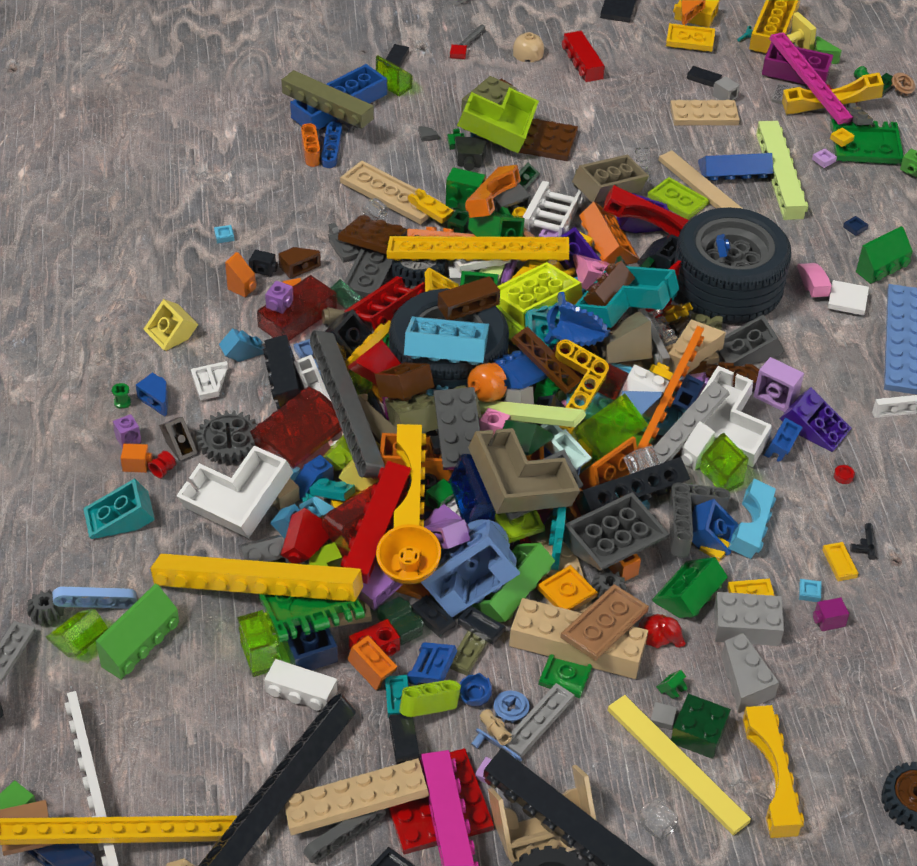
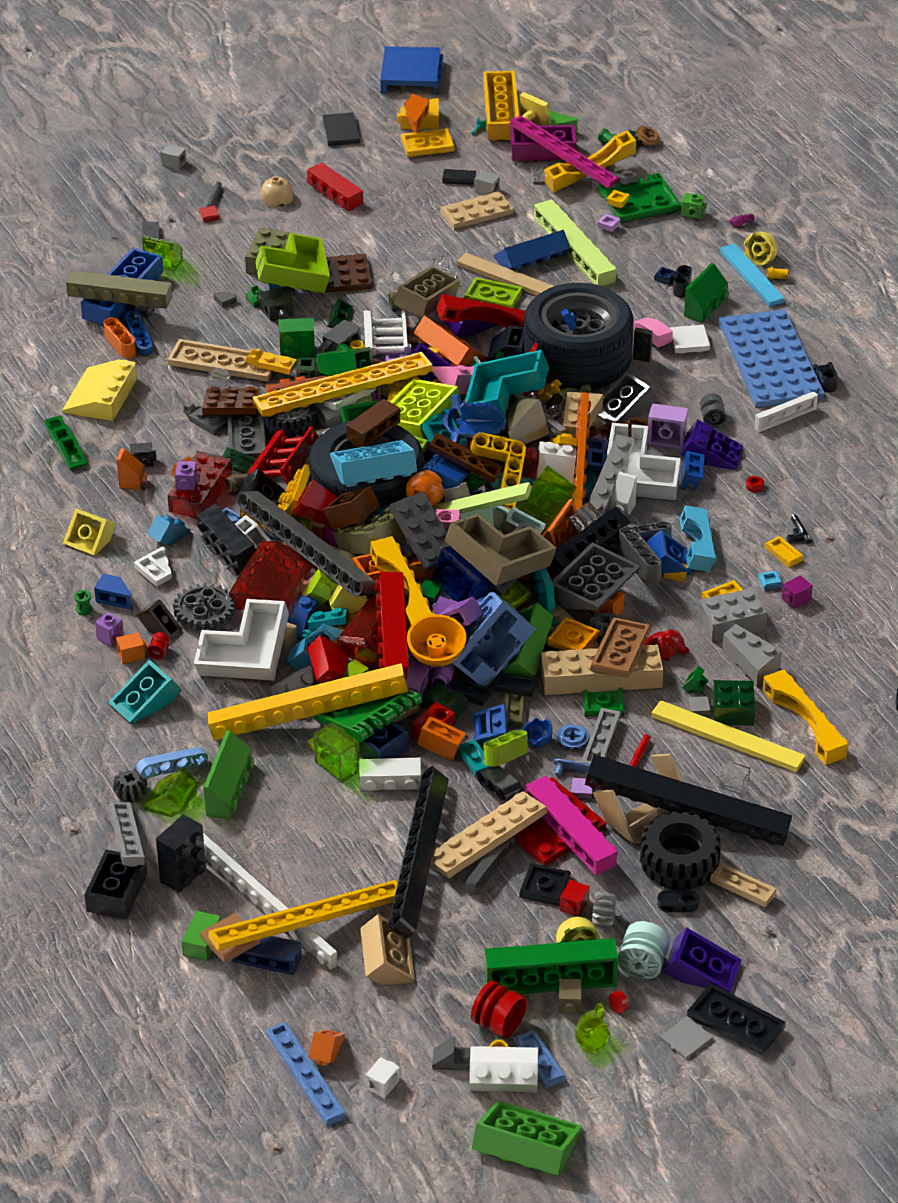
camera: 20 degrees left, 5 degrees down
medium azure tile [214,225,235,243] -> none
reddish brown slope [278,247,321,279] -> none
yellow wing [425,268,459,292] -> none
orange arch [465,165,521,218] -> none
tan pin [480,709,512,745] -> none
reddish brown brick [583,261,635,306] -> none
medium blue slope [622,391,662,415] -> none
green slope [652,557,728,618] -> none
clear neon green slope [700,433,749,492] -> none
none -> green slope [44,415,87,470]
none -> light yellow slope [62,359,137,422]
none -> black brick [156,814,206,893]
none -> medium lavender brick [431,663,456,688]
none -> red piece [629,734,651,767]
none -> pearl dark grey plate [633,327,653,362]
none -> black beam [673,265,692,298]
none -> dark grey wheel [700,393,726,427]

